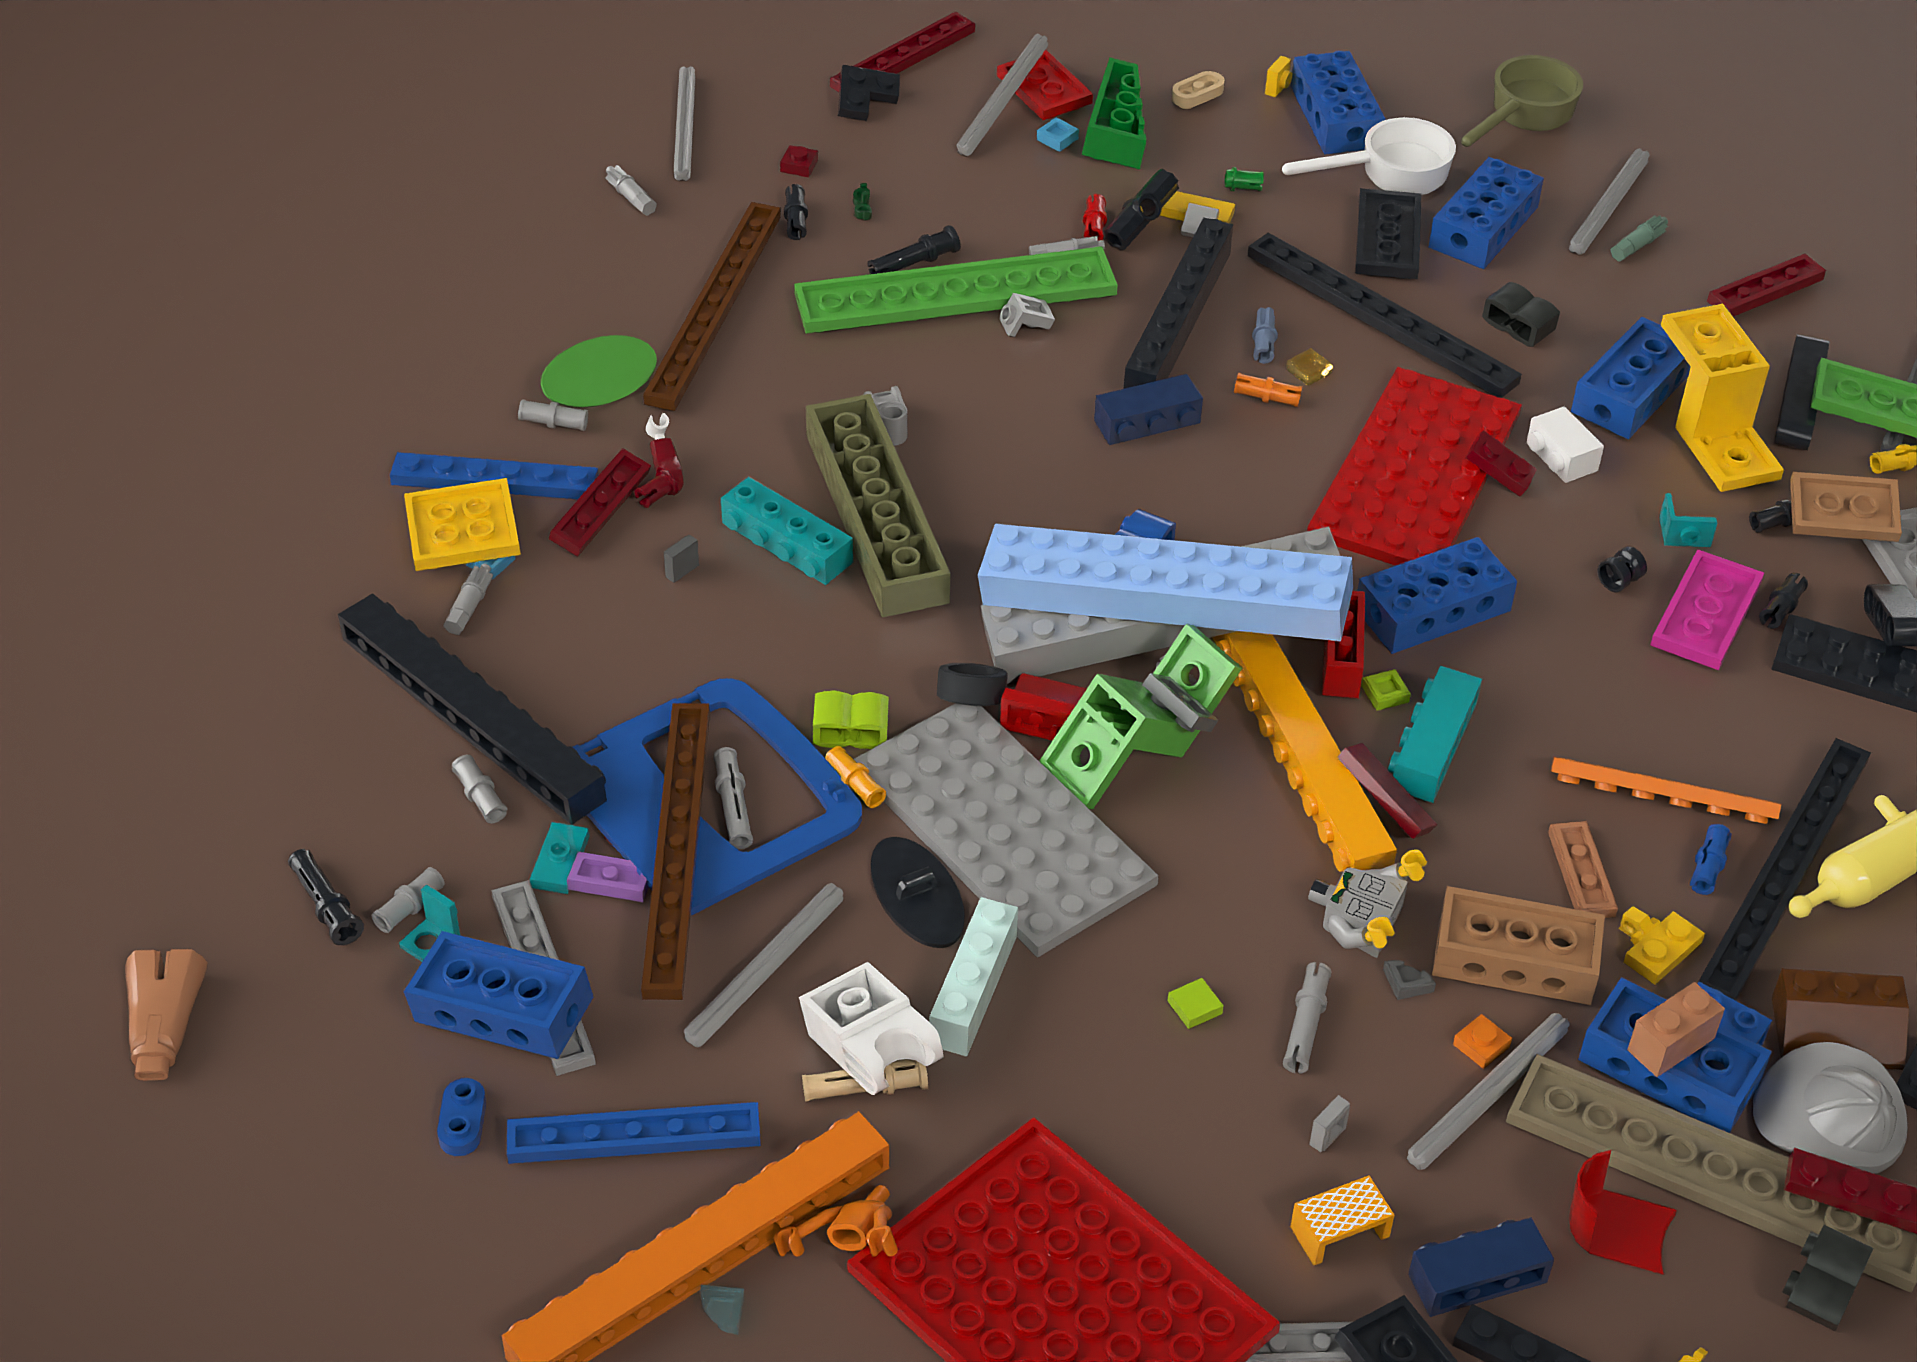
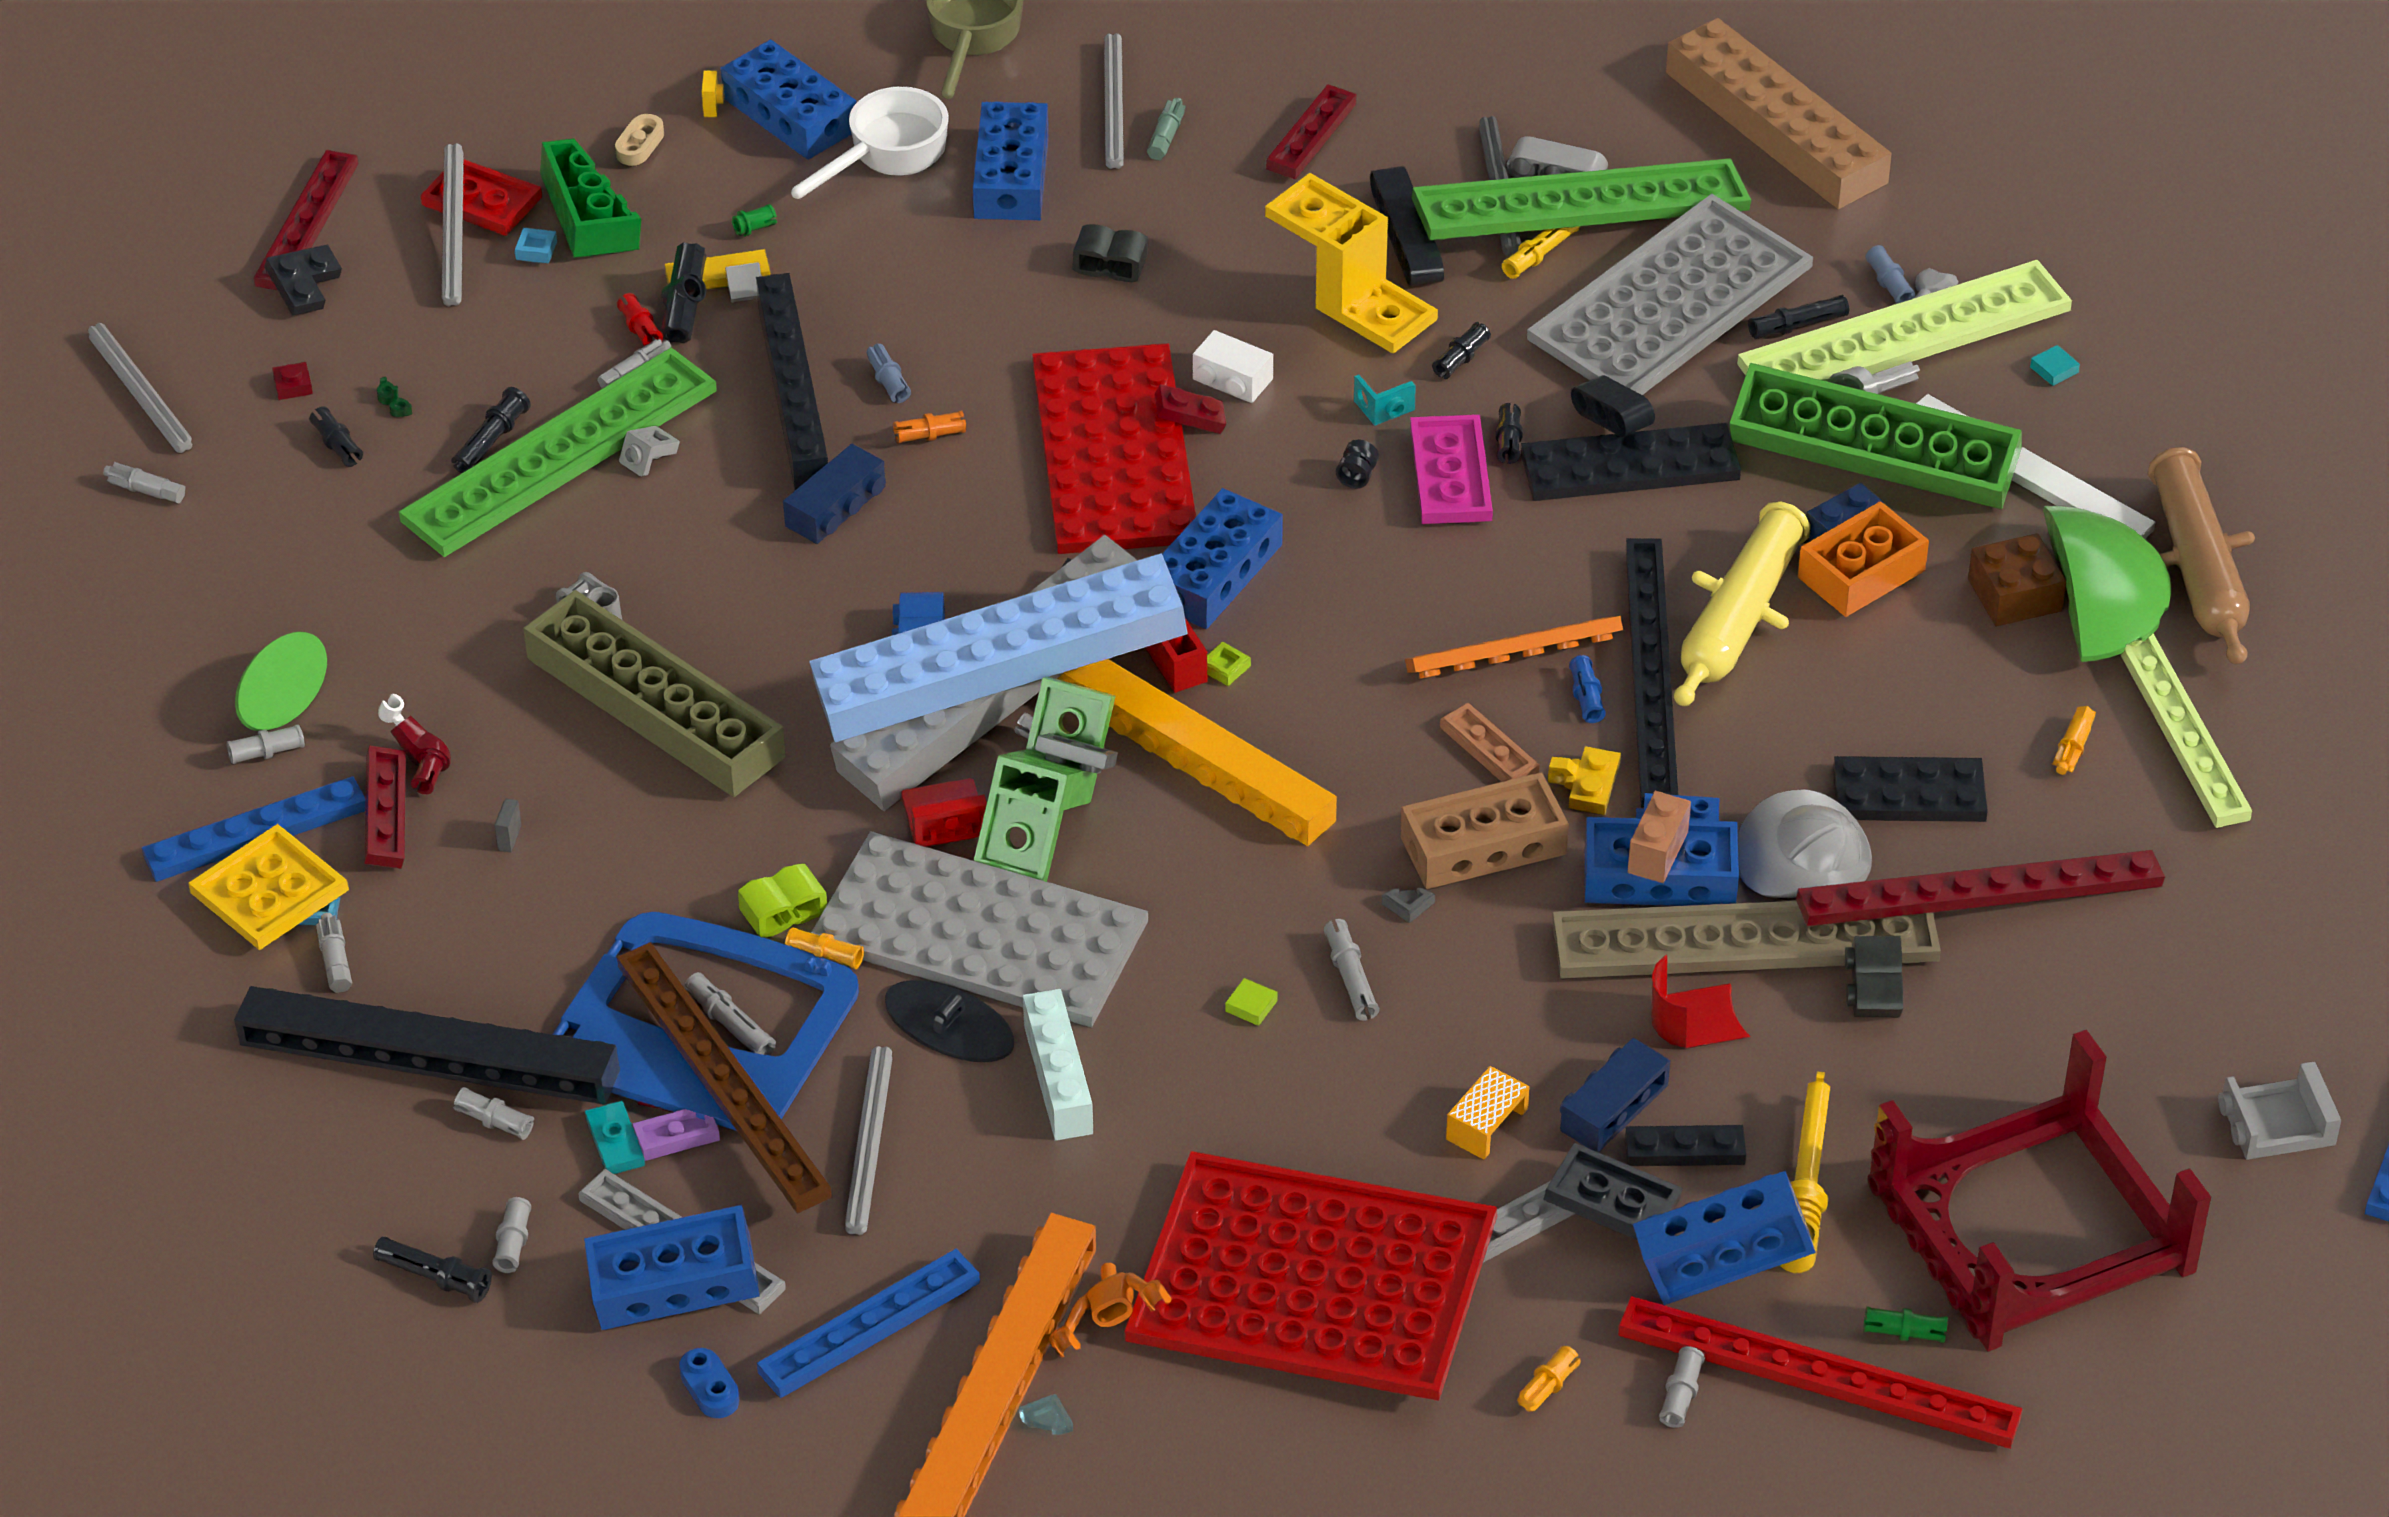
camera: 30 degrees left, 0 degrees up
nougat piece [125,949,208,1081] -> none
teal bracket [399,885,461,962] -> none
reddish brown plate [643,202,781,411] -> none
teal brick [721,477,853,585] -> none
white brick [799,962,944,1095] -> none
tan pin [802,1059,928,1102] -> none
black tyre [937,663,1008,706] -> none
black plate [1248,232,1522,398] -> none
clear yellow tile [1286,348,1333,386] -> none
light grey torso [1308,850,1427,958] -> none
light grey tile [1309,1095,1350,1152] -> none
dark red tile [1337,743,1438,839] -> none
black plate [1355,188,1422,279] -> none
teal brick [1388,666,1482,803] -> none
light grey axle [1407,1013,1570,1170] -> none
orange plate [1453,1014,1512,1069] -> none
blue brick [1571,317,1691,440] -> none
reddish brown slope [1772,968,1909,1070] -> none
medium nougat plate [1790,472,1902,542] -> none

